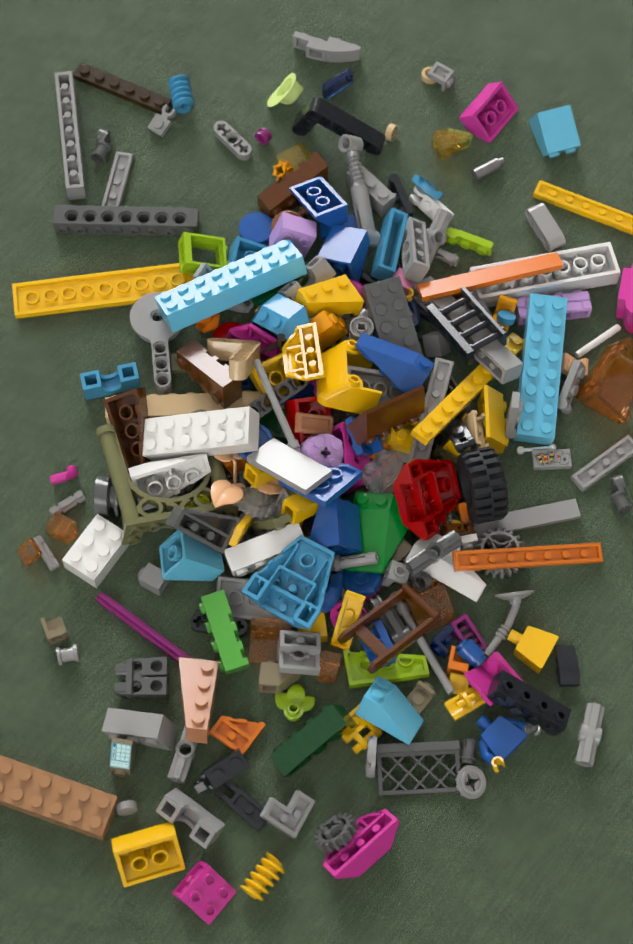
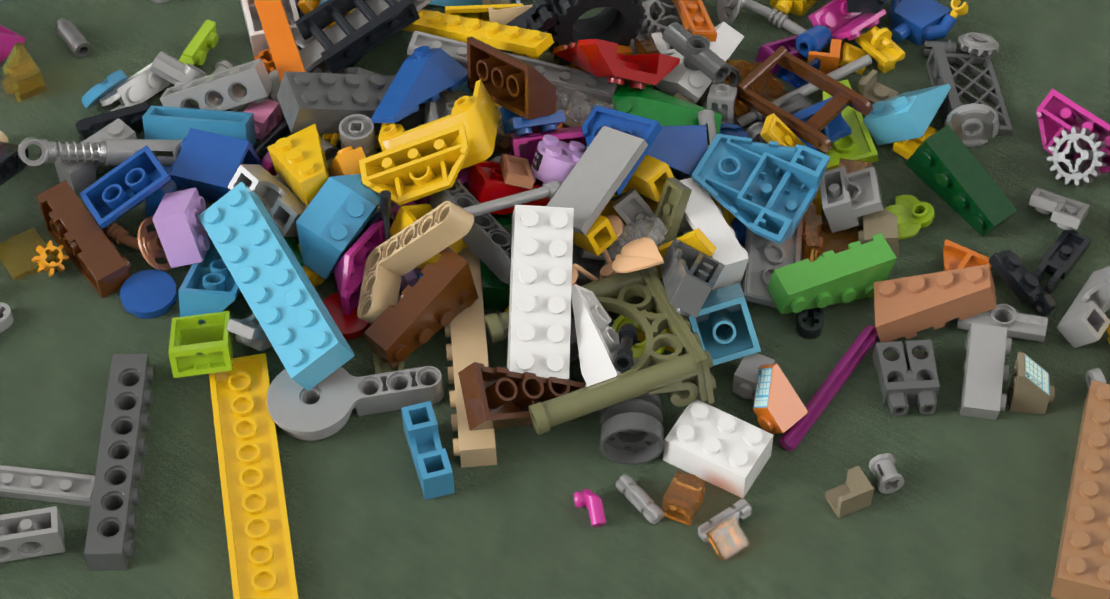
camera: 90 degrees left, 15 degrees down
none -> black bar [614,323,638,371]
none -> slope [753,363,808,434]

